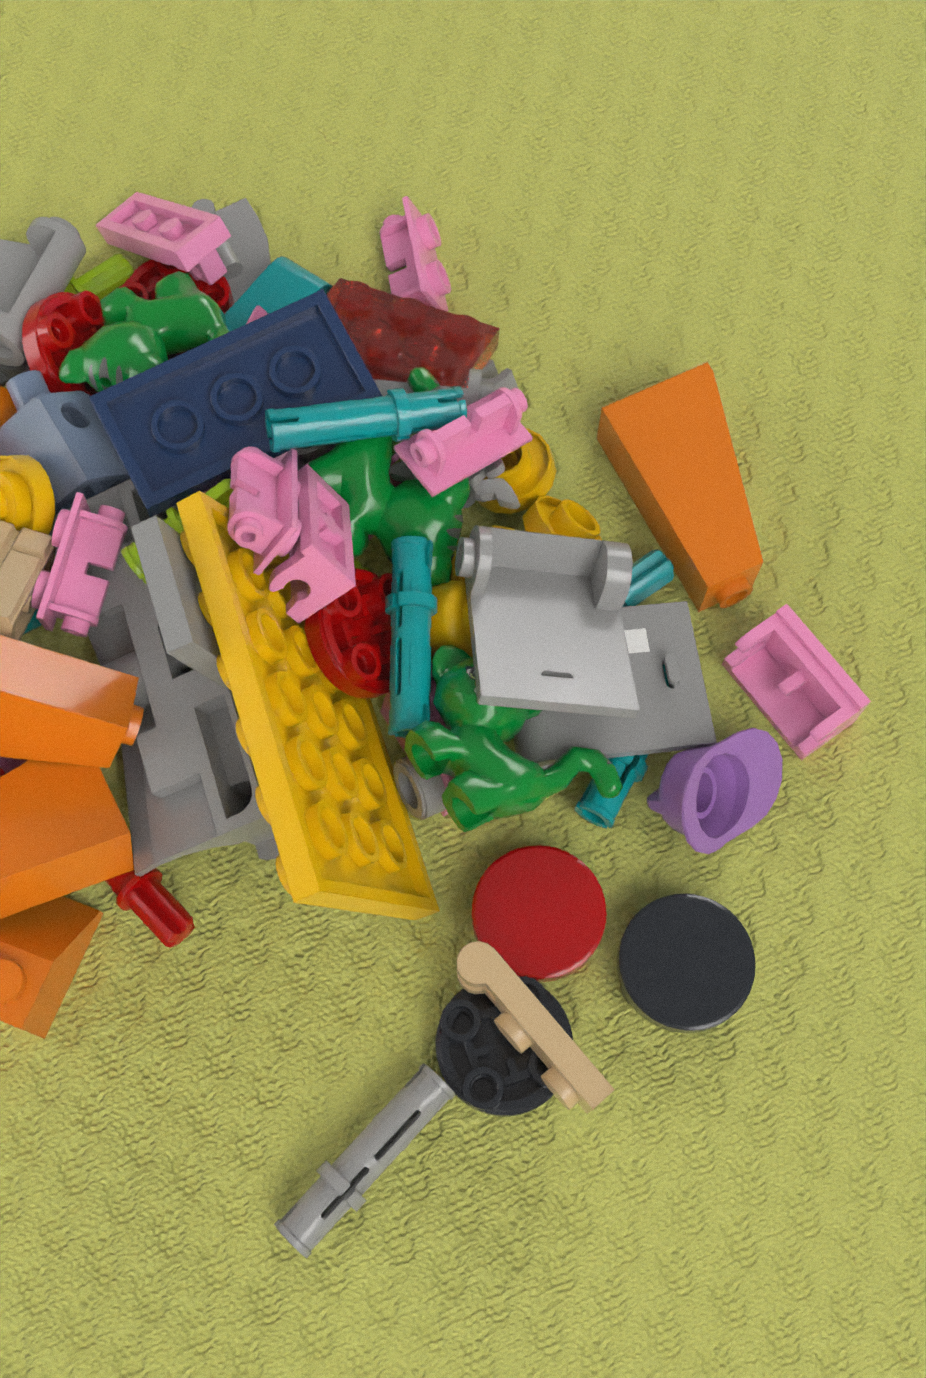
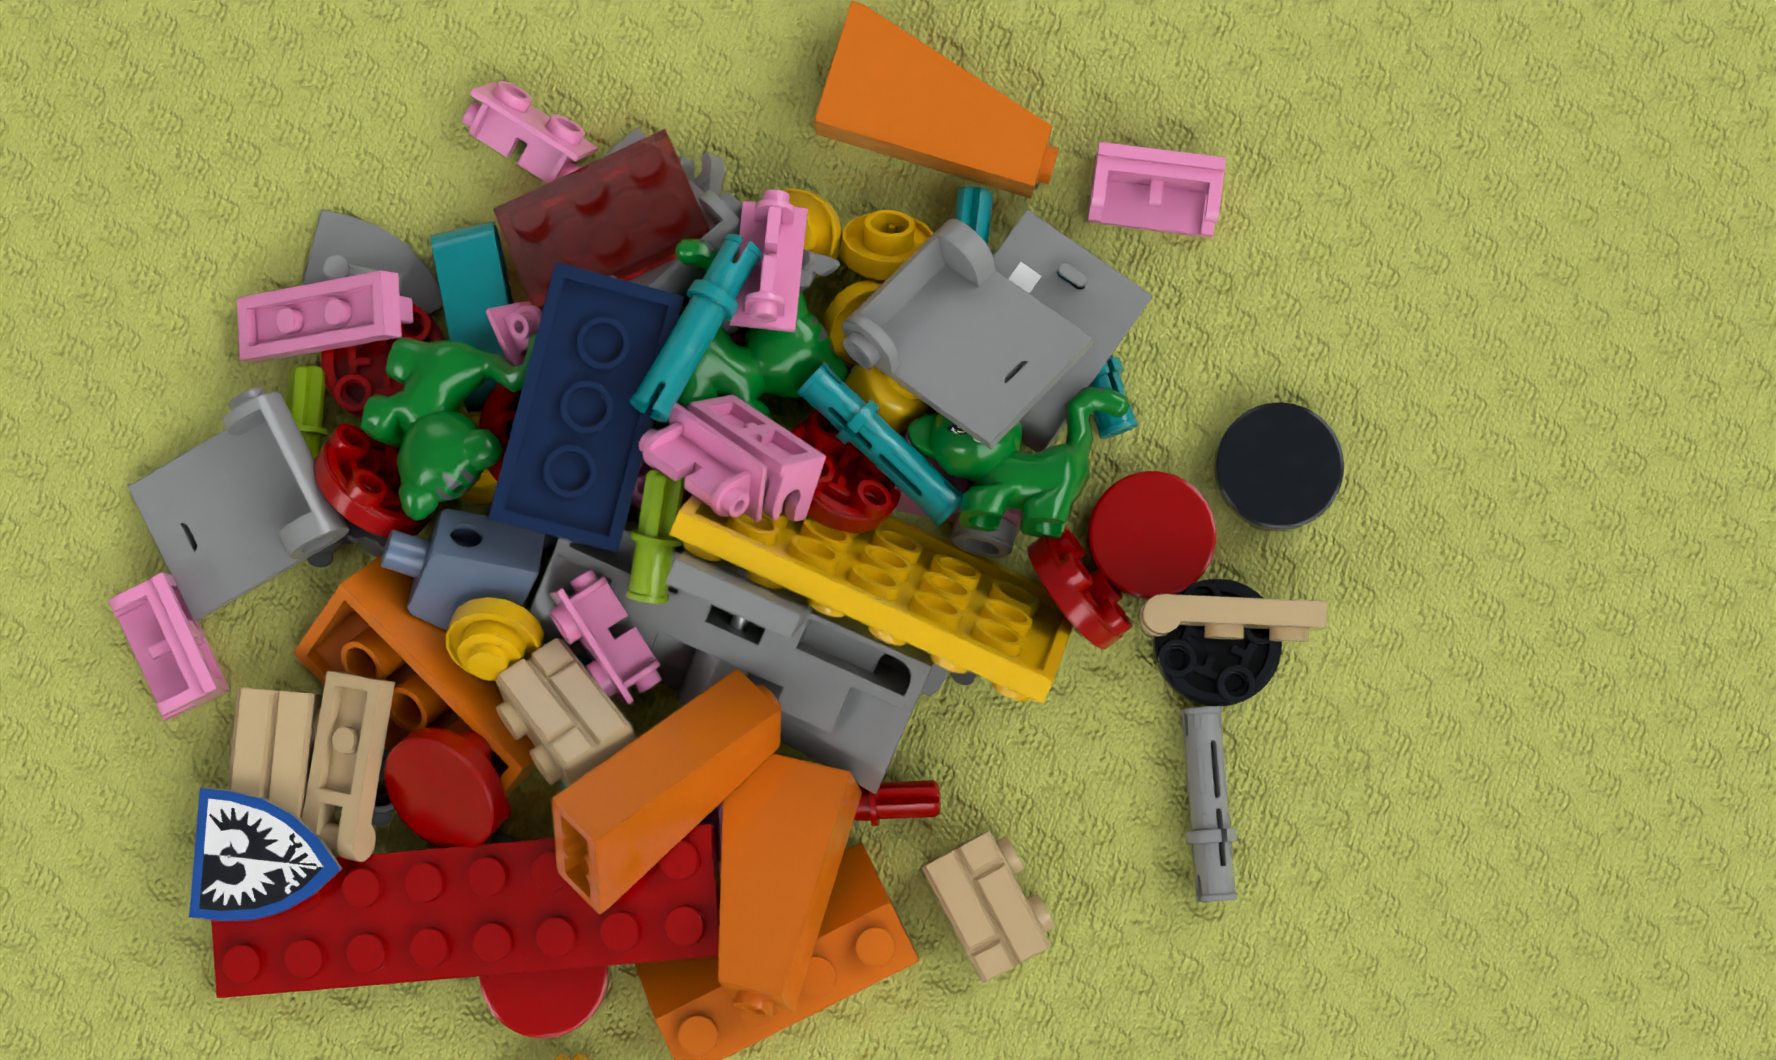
camera: 45 degrees left, 15 degrees up
medium lavender piece [647,728,783,854] -> none
none -> tan brick [921,830,1055,983]
none -> red tile [1027,526,1132,650]

